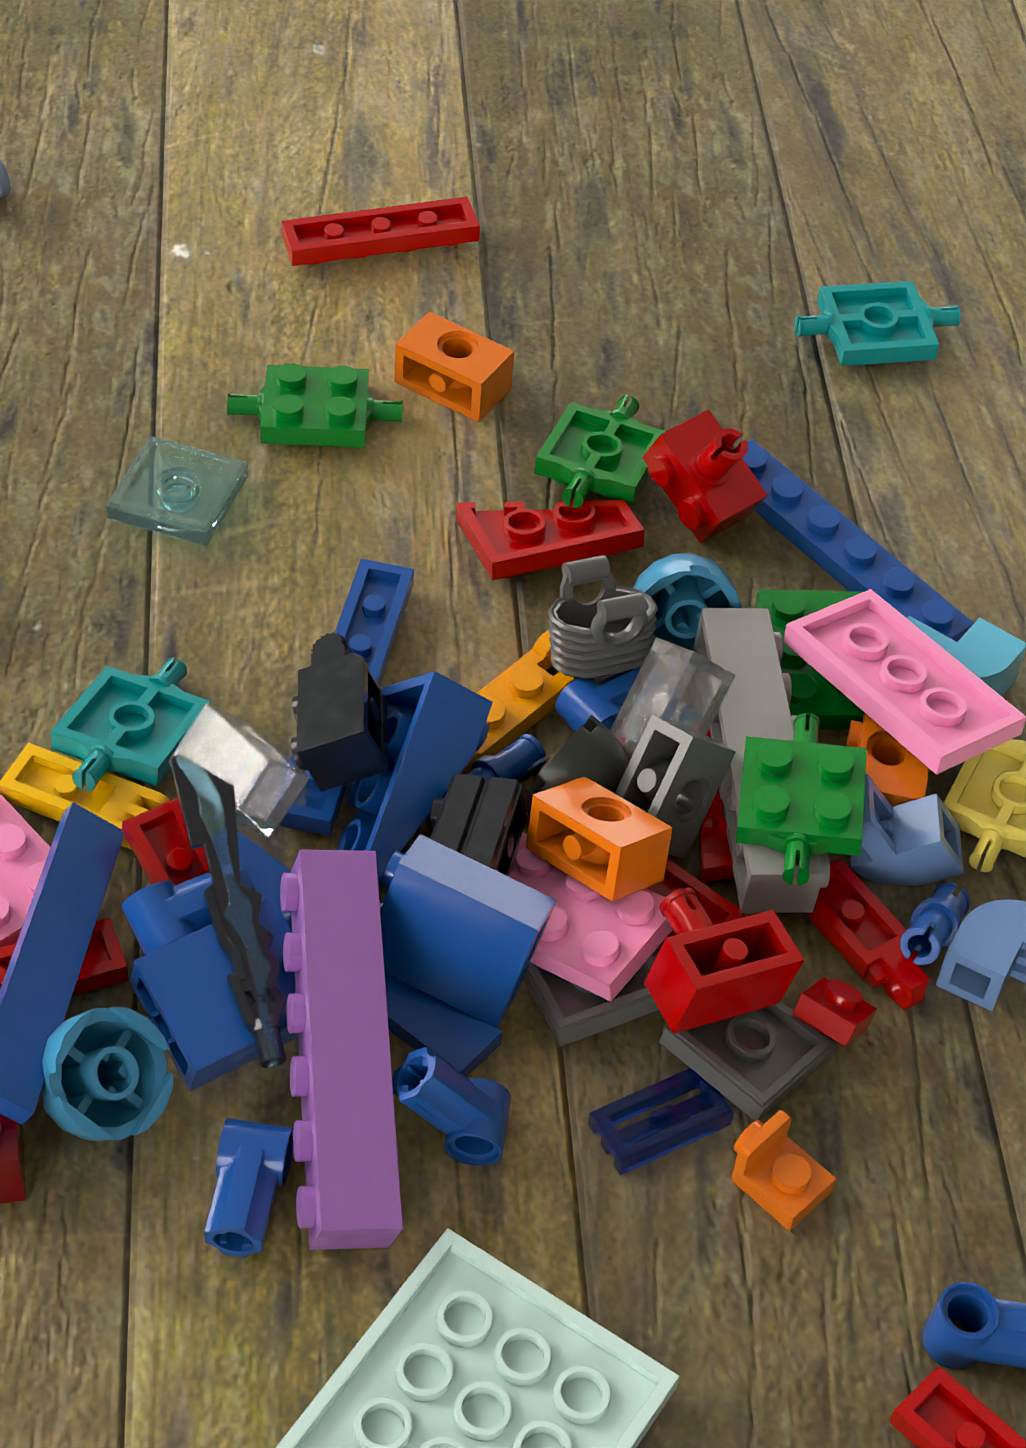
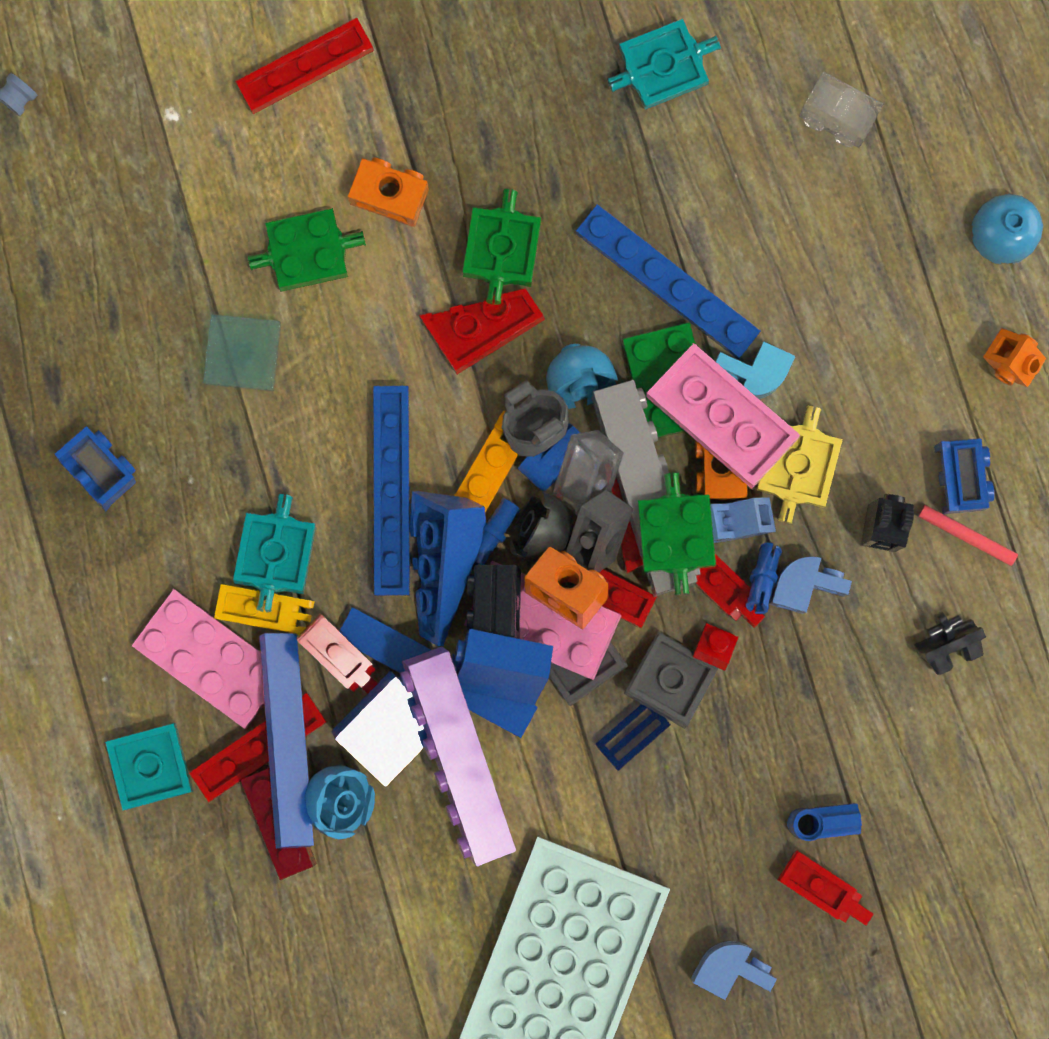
camera: 10 degrees left, 35 degrees up
blue piece [121,864,255,955] -> none
clear brick [168,703,309,838] -> none
black sword [170,755,287,1068] -> none
blue piece [204,1118,294,1258] -> none
black hinge [291,632,388,792] -> none
blue piece [392,1047,511,1166] -> none
red brick [642,409,768,544] -> none
red brick [644,887,805,1034] -> none
orange bracket [731,1109,836,1232] -> none

